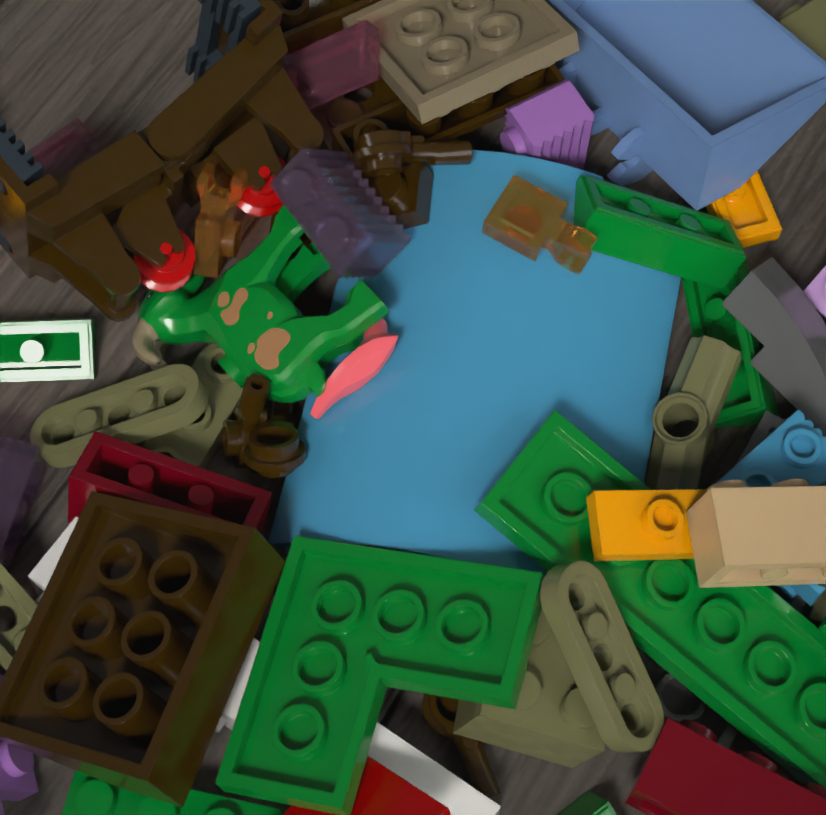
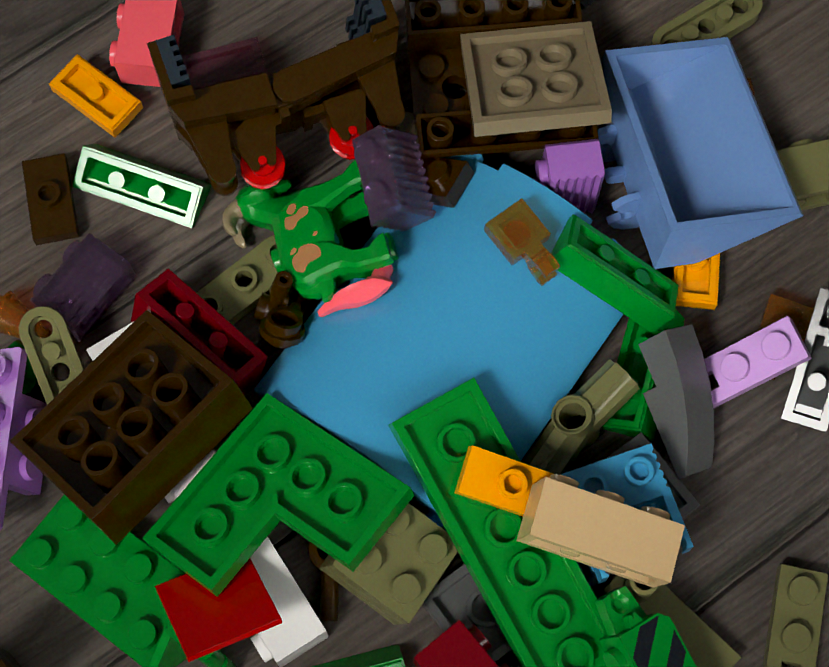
camera: 25 degrees right, 5 degrees up
olive plate [30,364,209,468] -> none
clear orange plate [194,163,248,278] -> none
clear pink tile [283,19,379,109] -> none
dark brown plate [353,130,472,177] -> none
olive plate [540,561,664,753] -> none

